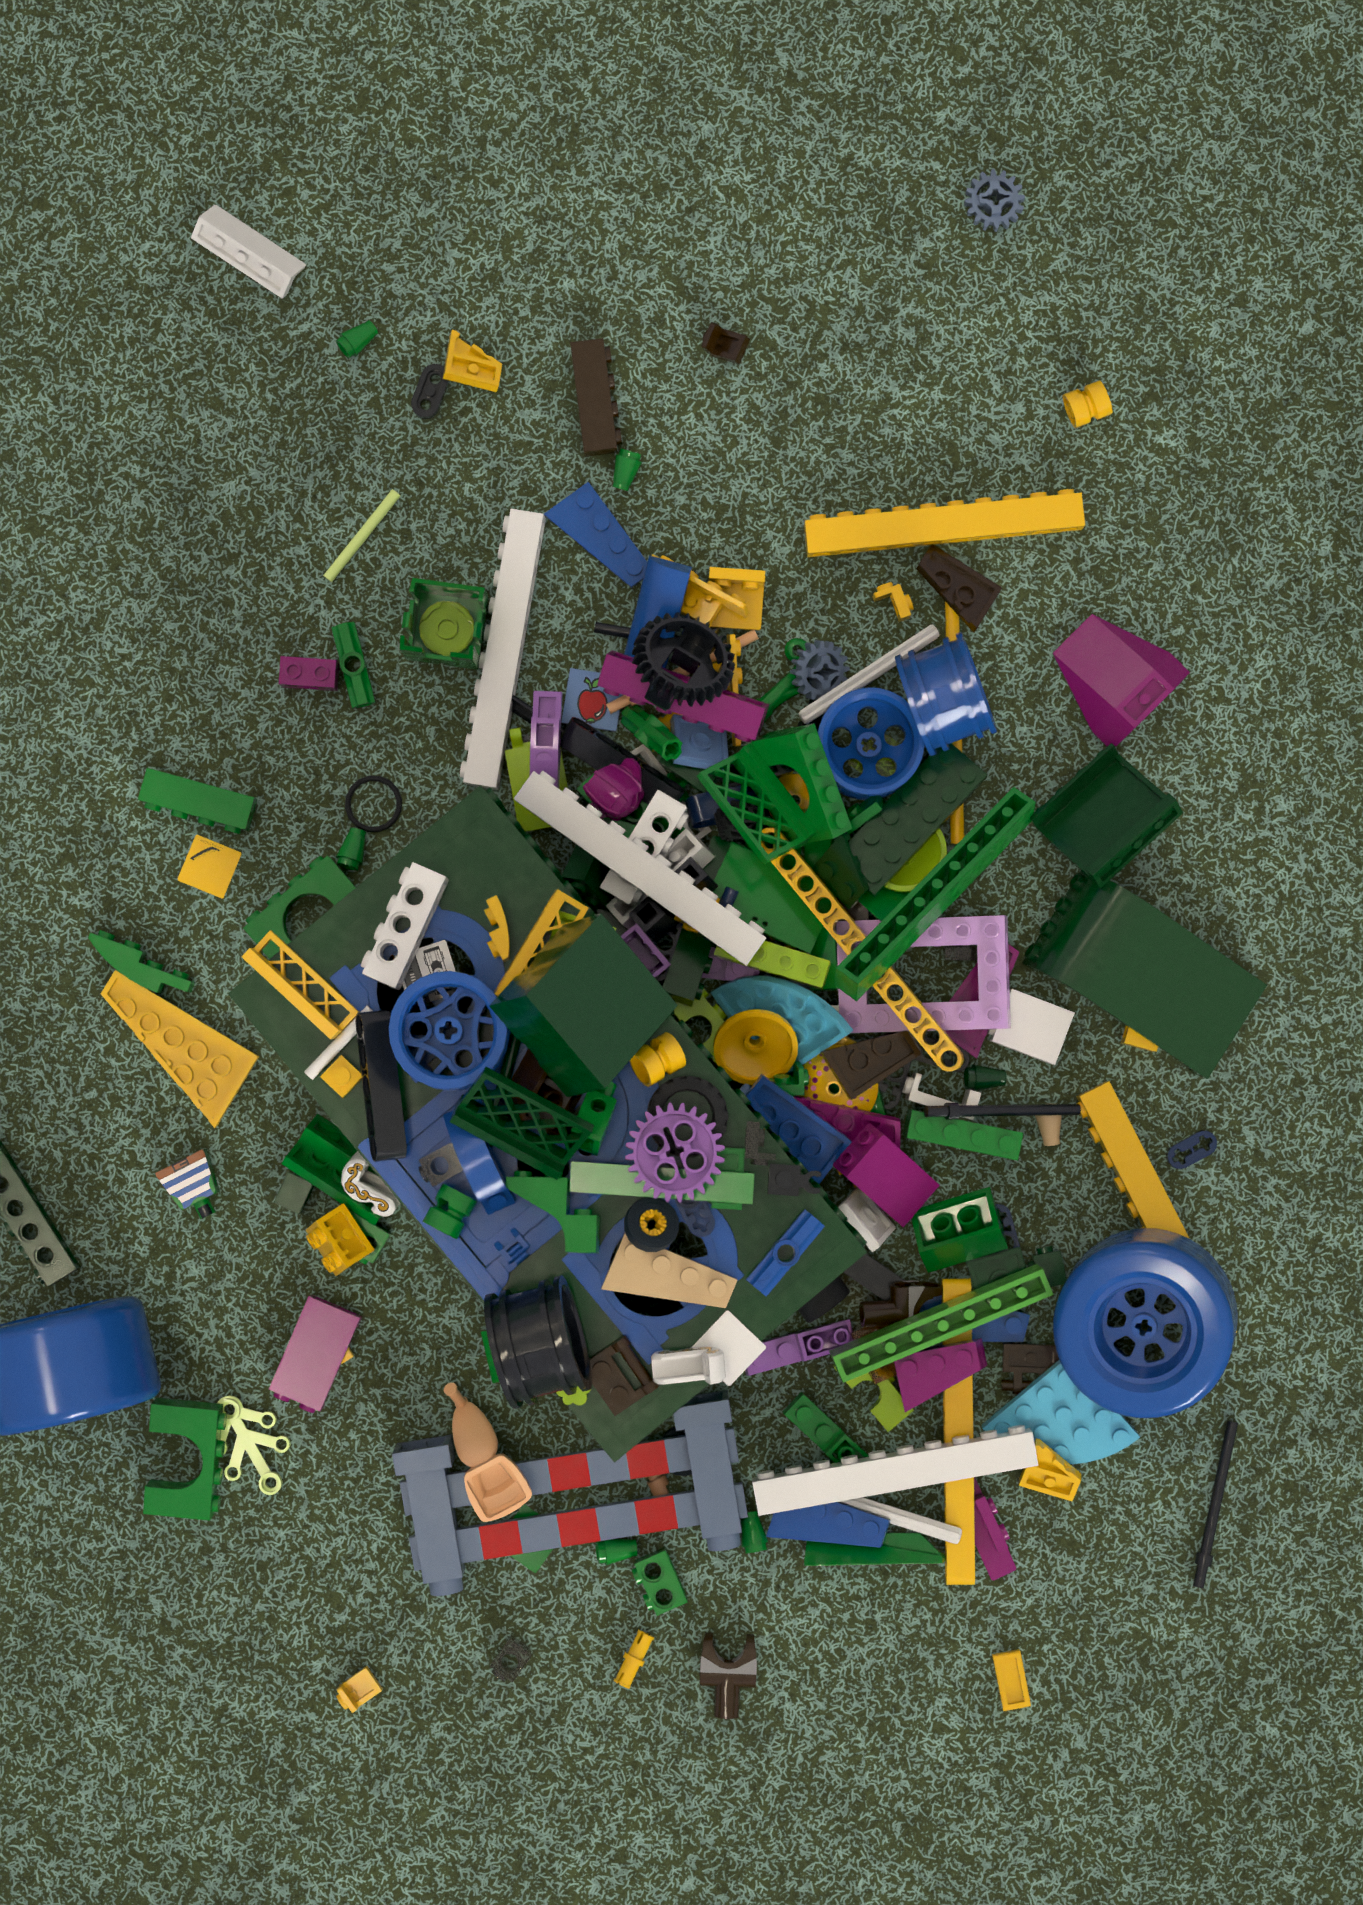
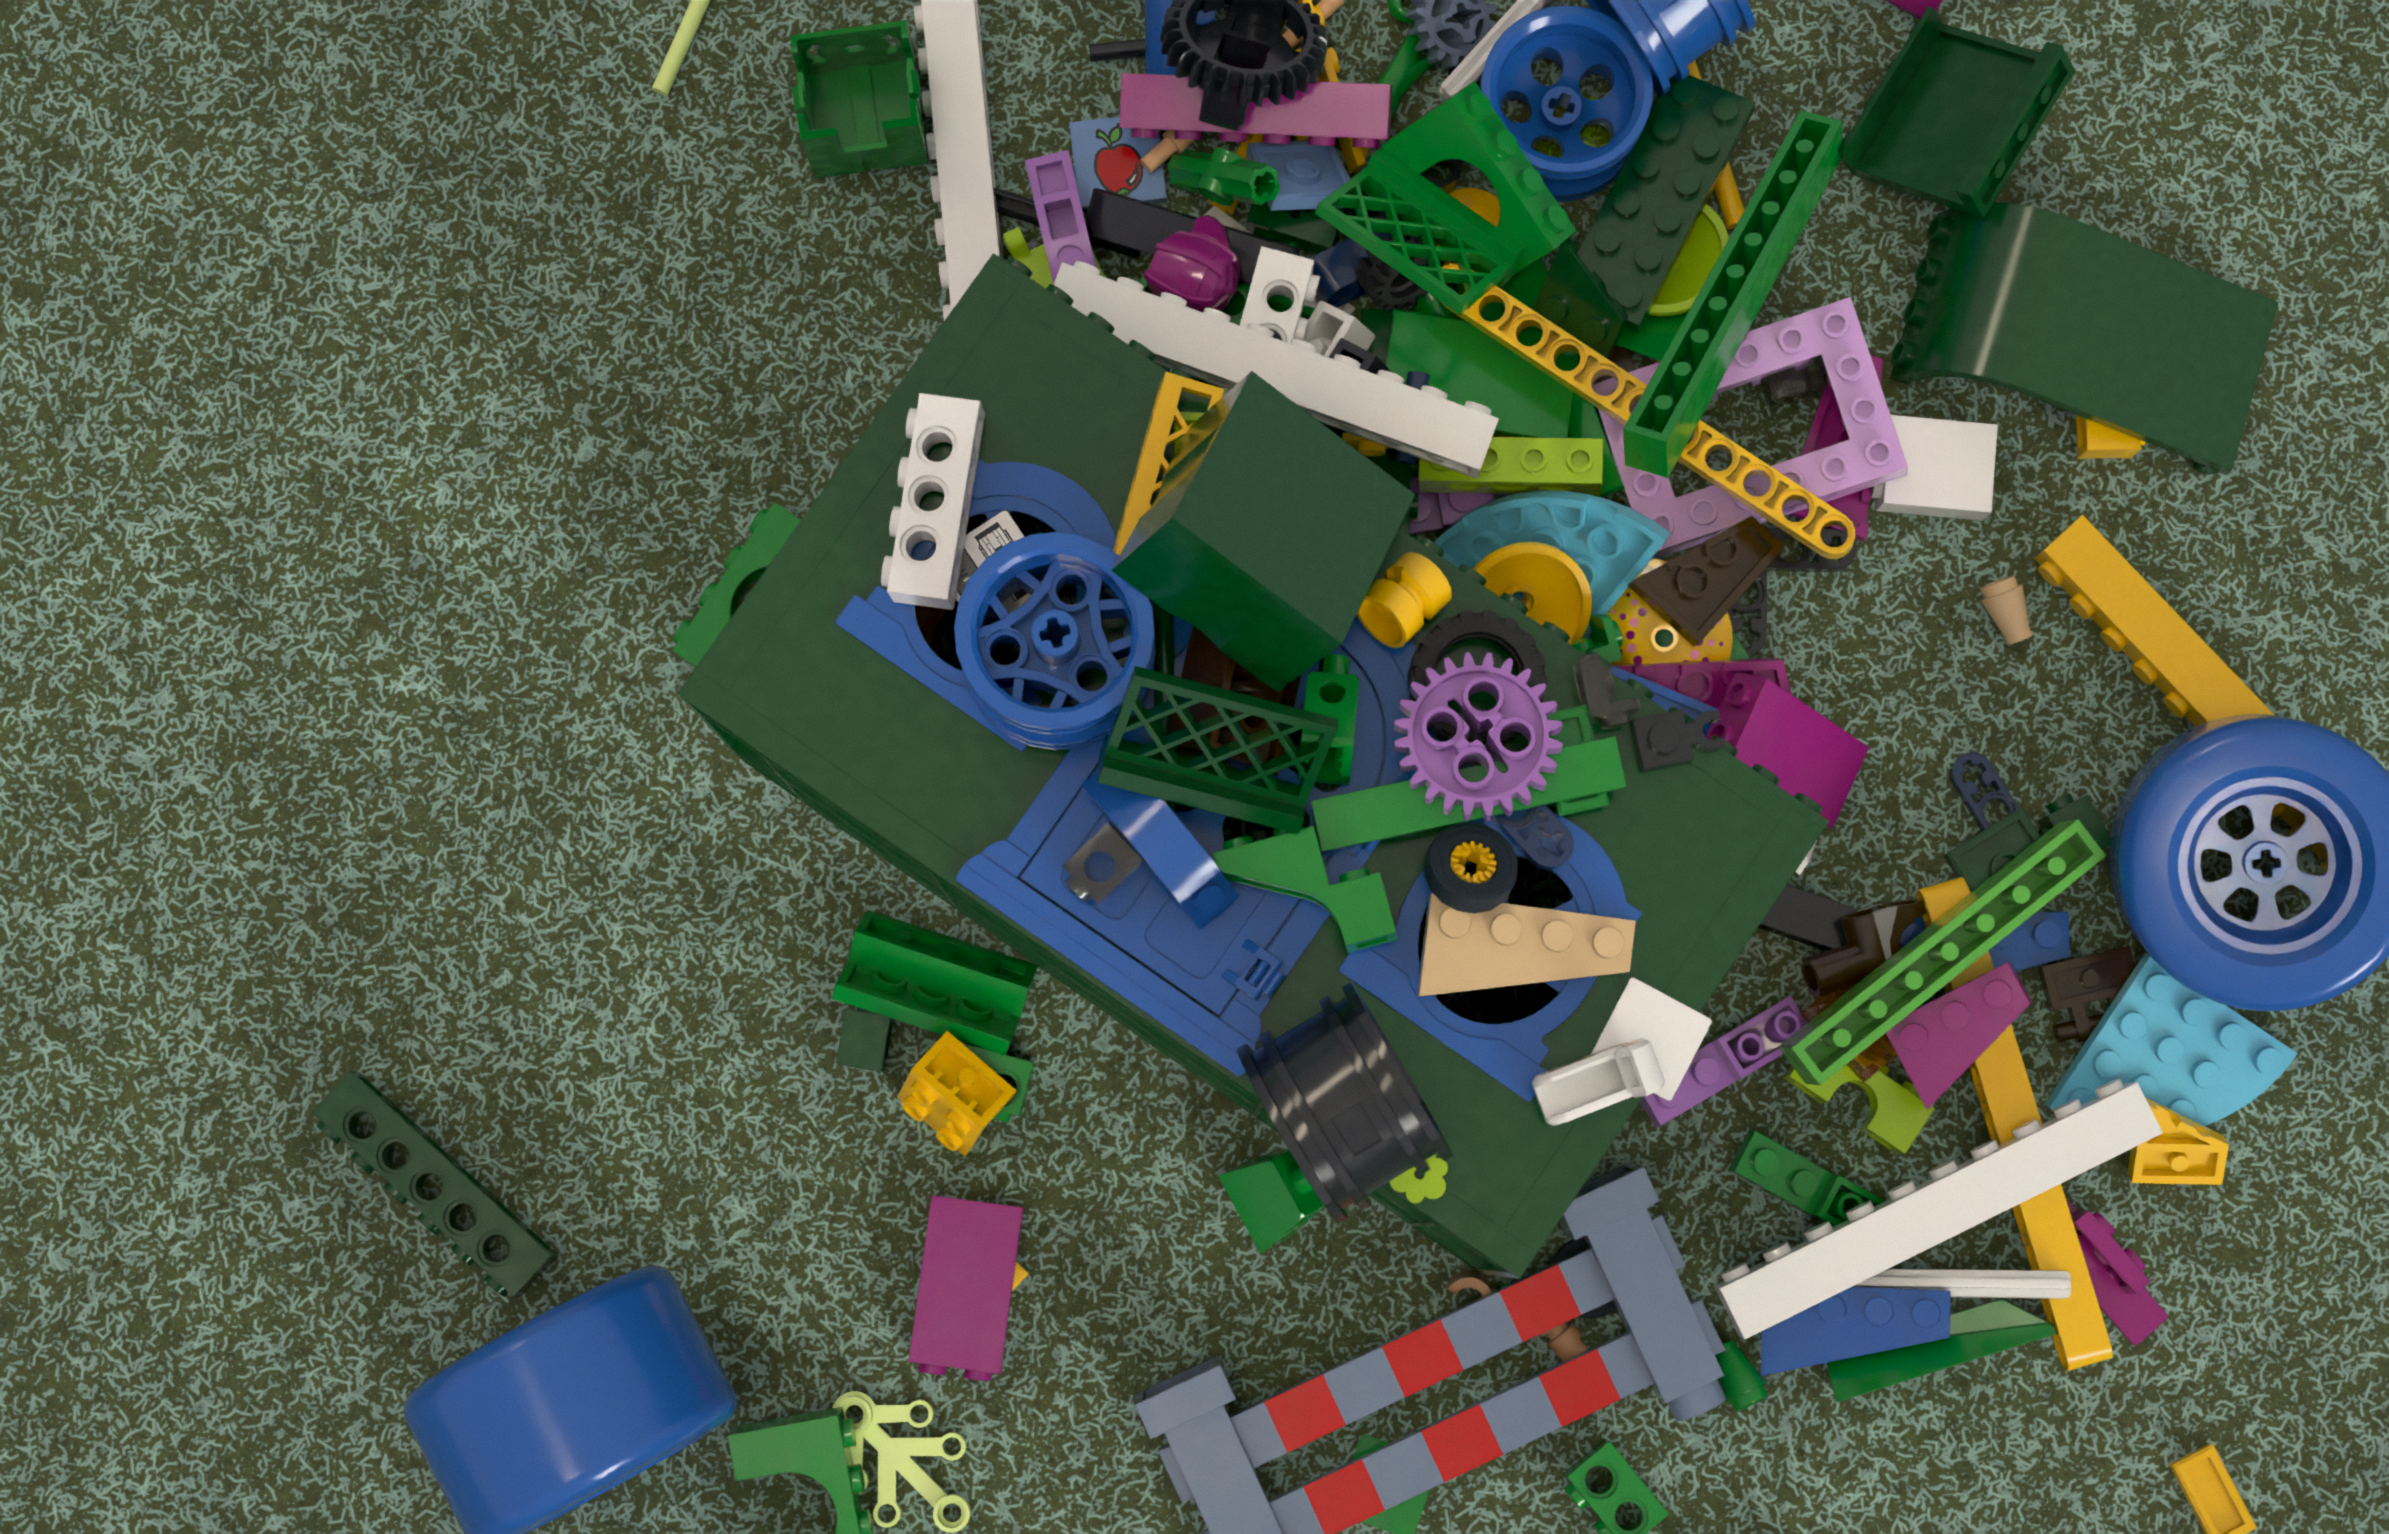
camera: 15 degrees left, 5 degrees down
green slope [88,930,195,993] -> none
yellow wing [101,970,259,1128] -> none
green brick [138,768,258,834] -> none
torso [155,1149,220,1219] -> none
yellow sticker [178,835,241,898] -> none
yellow fence [242,930,360,1040] -> none
magenta brick [278,656,339,691] -> none
white bar [304,1006,373,1080] -> none
yellow plate [320,1055,362,1098] -> none
green piece [331,622,376,709] -> none
green cone [336,828,366,871] -> none
white animal [341,1151,401,1217] -> none
black piece [345,775,402,832] -> none
black beam [355,1010,407,1162] -> none
lime tile [419,601,474,656] -> none
green wheel [422,1184,477,1240] -> none
light nougat piece [444,1383,532,1522] -> none
yellow slope [484,895,510,962] -> none
dark brown plate [589,1335,660,1416] -> none
green cone [595,1538,638,1566] -> none
blue piece [746,1209,825,1296] -> none
black tyre [798,1276,850,1323] -> none
green plate [836,795,883,839] -> none
white panel [902,1073,981,1120] -> none
green arch [902,1109,1023,1161] -> none
green slope [912,1187,1008,1273] -> none
black bar [924,1103,1081,1120] -> none
dark green cone [964,1064,1006,1091] -> none
dark blue beam [1166,1131,1217,1169] -> none

